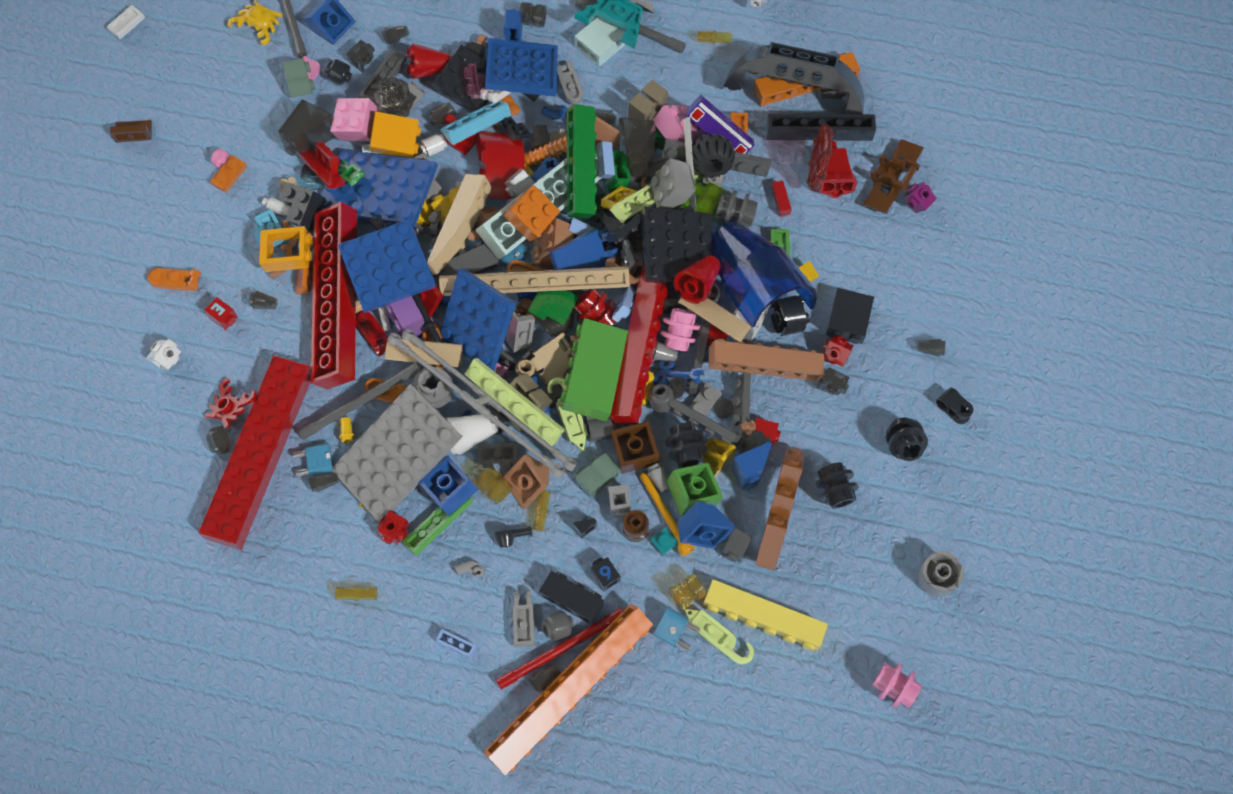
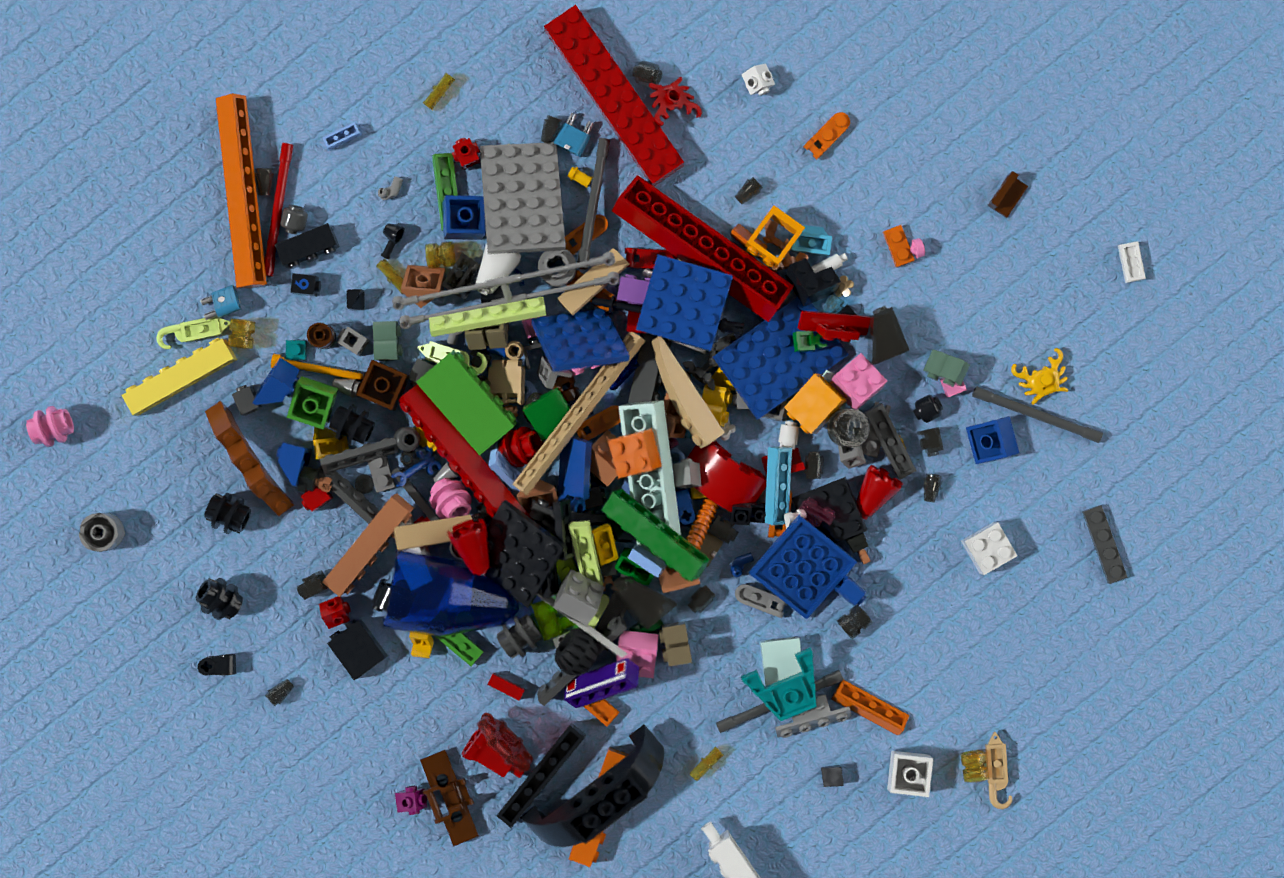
camera: 135 degrees right, 20 degrees up
red brick [204,297,238,330] -> none
light grey hinge [513,590,535,647] -> none
light blue sticker [569,218,600,236] -> none

